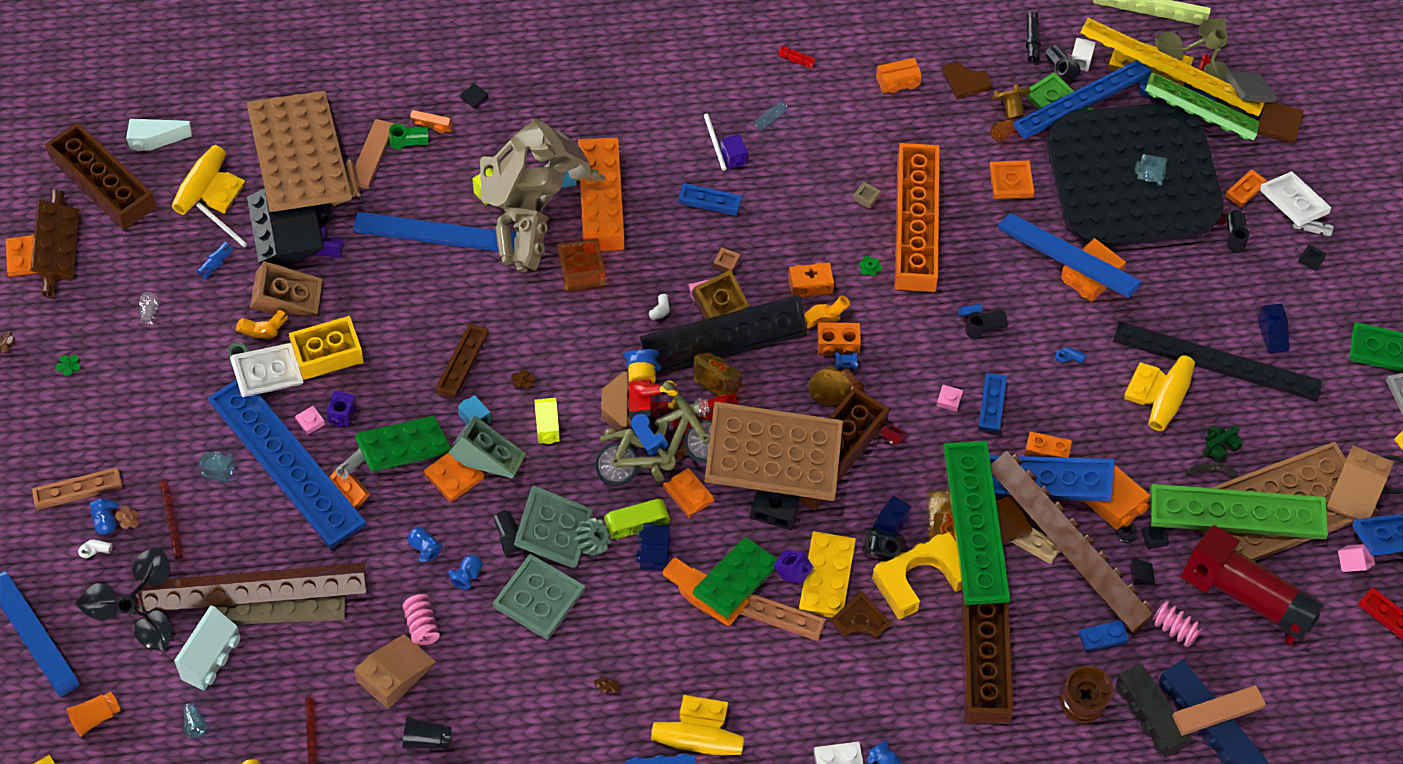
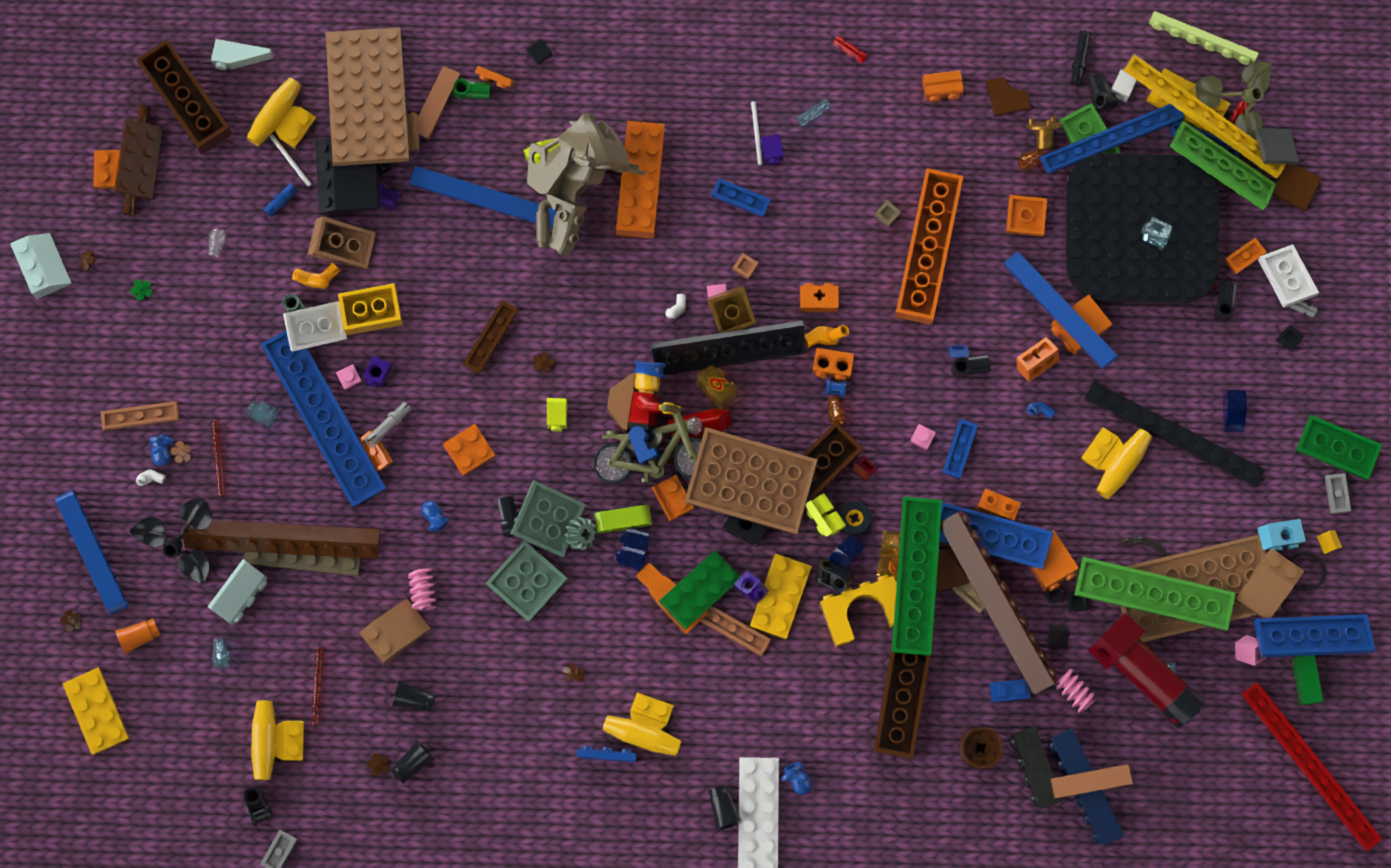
camera: 10 degrees right, 20 degrees up
green plate [355,416,451,472] -> none
blue animal [448,554,483,590] -> none
sand green slope [449,415,526,478] -> none
dark azure brick [458,395,491,425] -> none
clear orange brick [557,238,605,292] -> none
pearl gold piece [808,366,851,406] -> none
reddish brown tile [829,591,892,639] -> none
green plant [859,256,882,276] -> none
dark green hips [1202,425,1243,462] -> none
none -> reddish brown plant [60,610,81,632]
none -> neon yellow plate [805,494,846,537]
none -> black bush [838,501,872,536]
none -> orange brick [1016,337,1059,382]
none -> medium azure brick [1258,519,1306,552]

